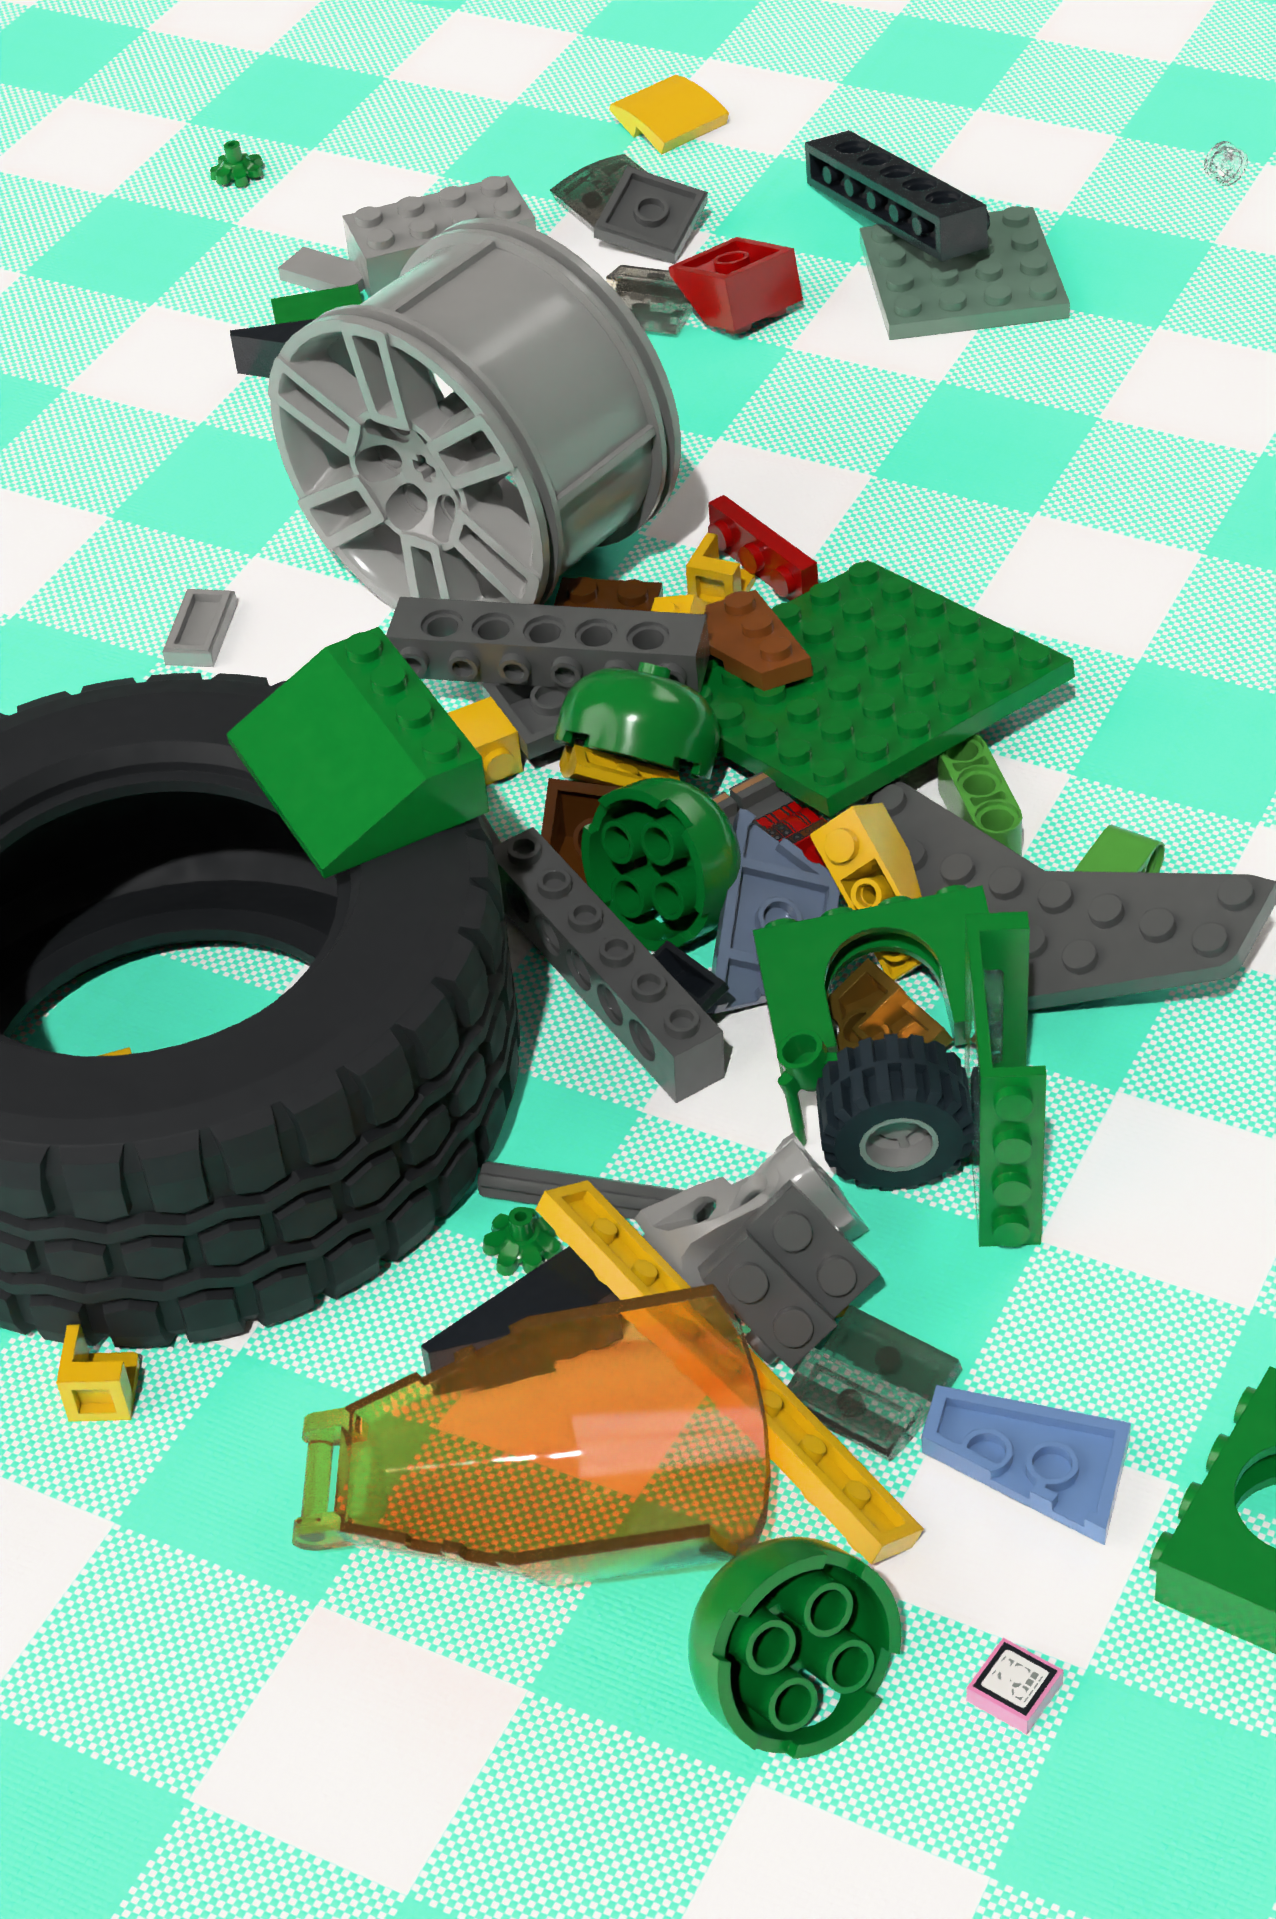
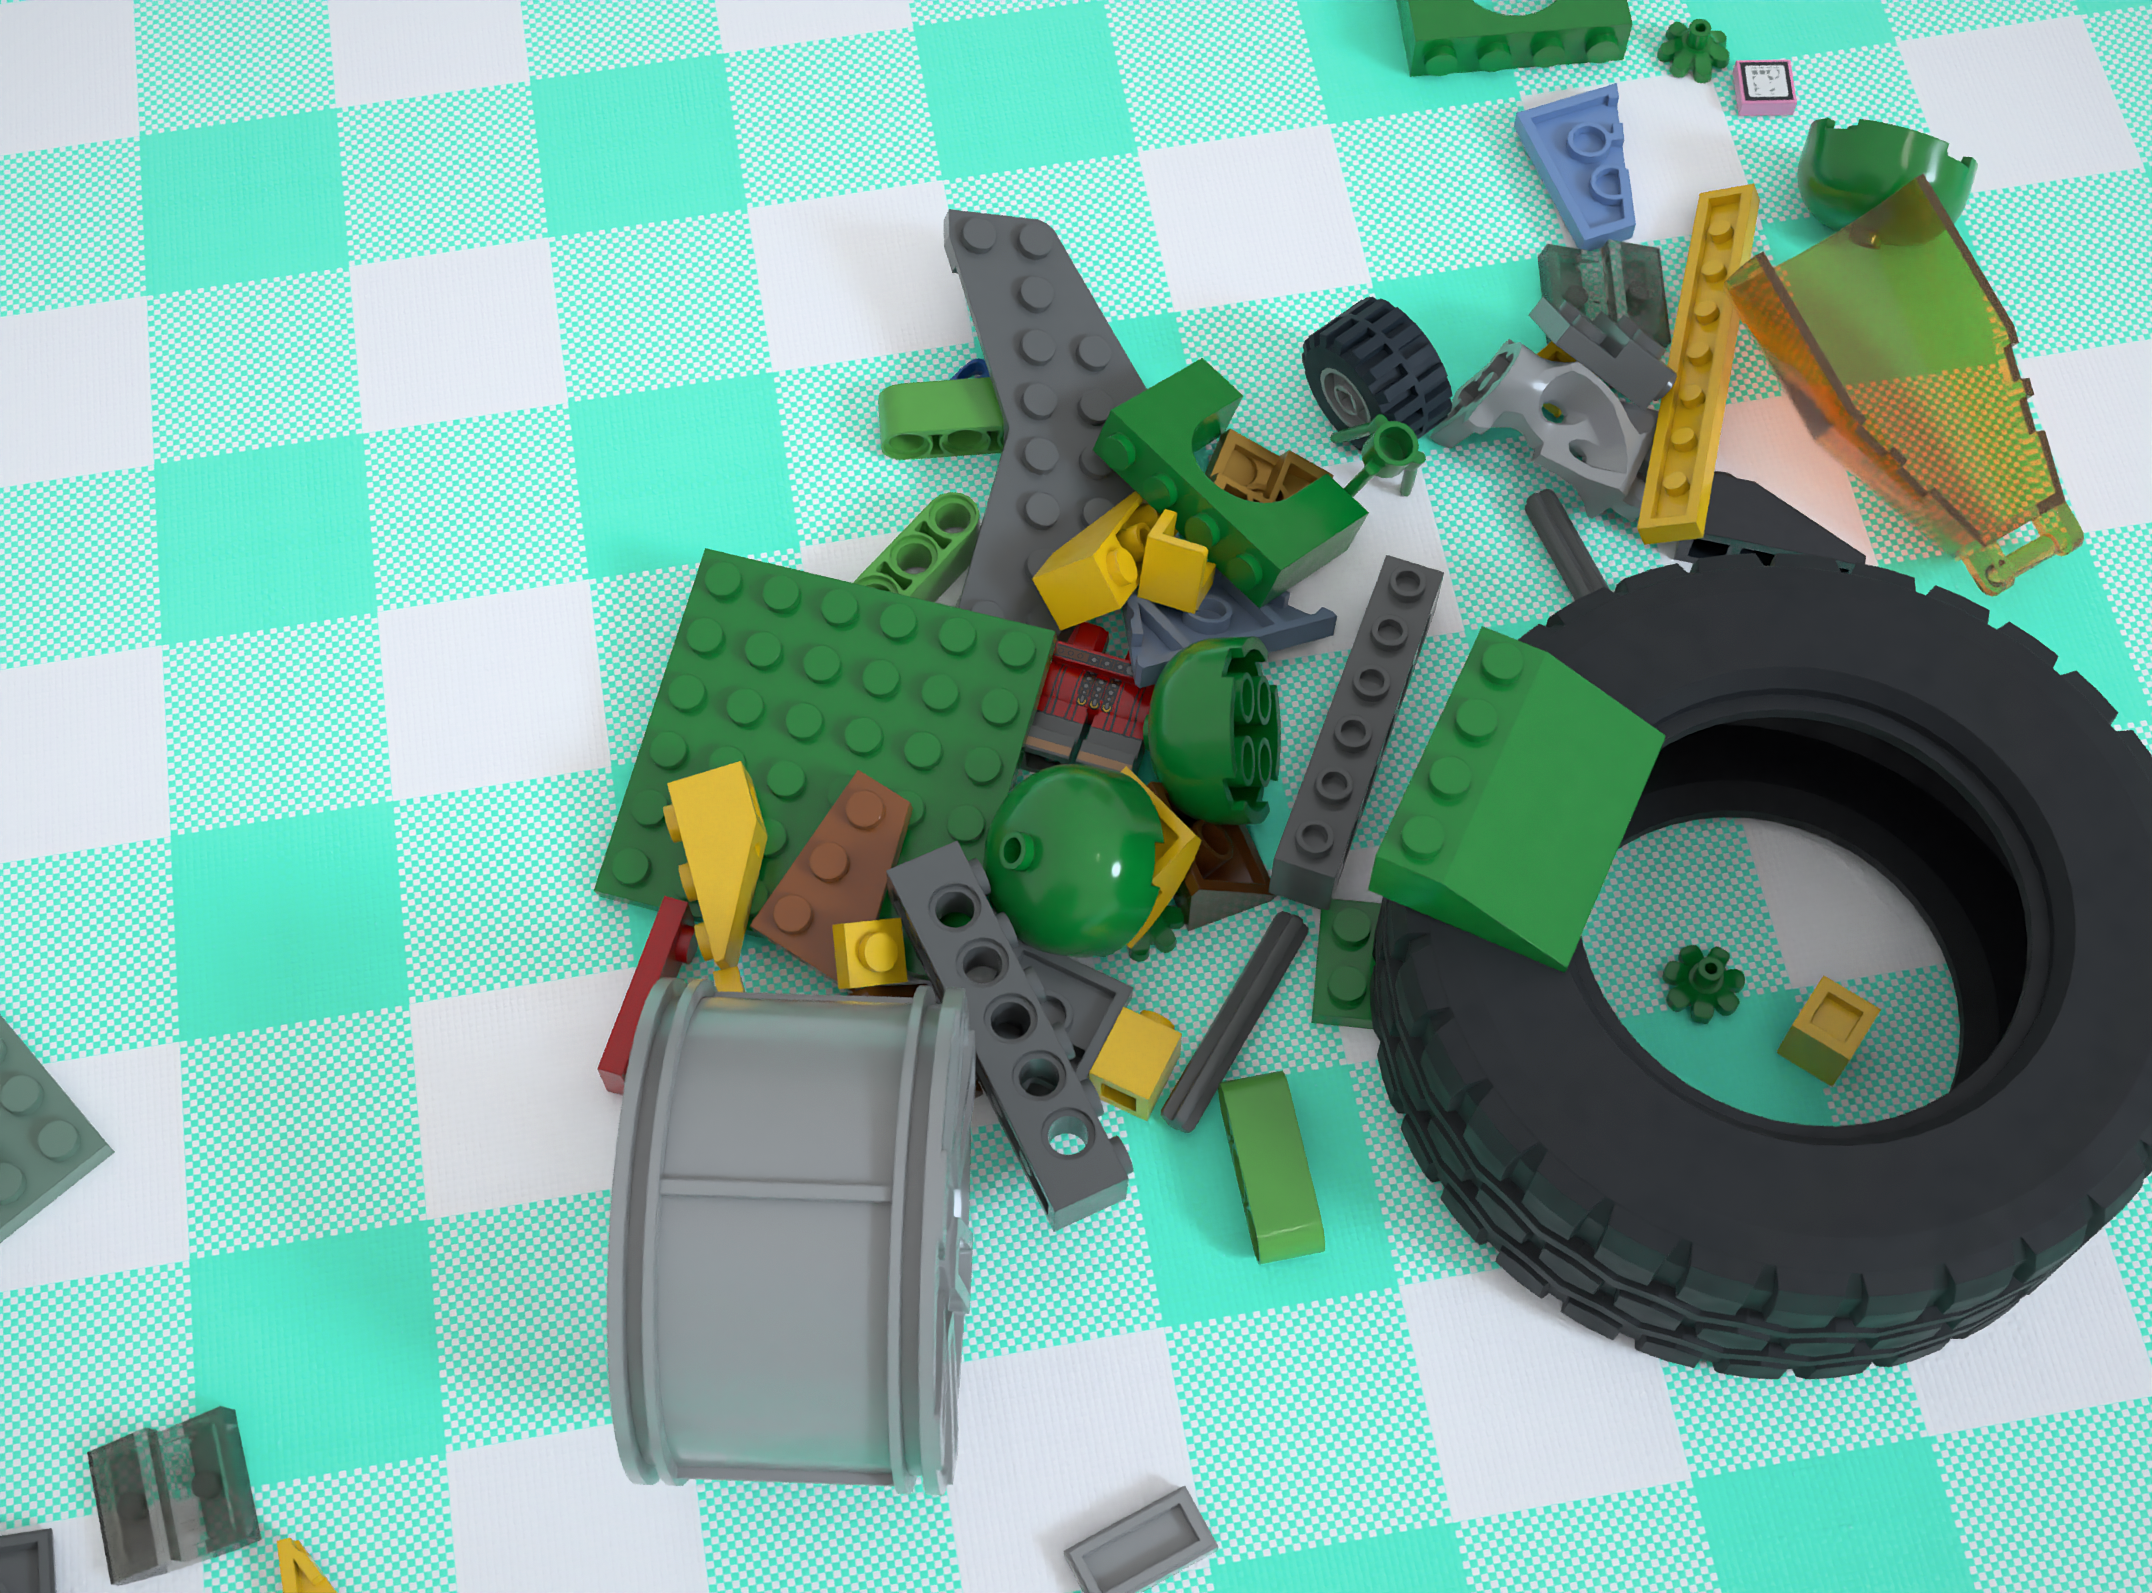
camera: 130 degrees left, 20 degrees up
black piece [652,940,730,1012] -> none
red slope [668,237,803,334] -> none
green panel [964,911,1047,1247] -> none
none -> yellow slope [663,761,768,970]
none -> yellow panel [1137,509,1216,614]
none -> green plant [1657,19,1729,84]

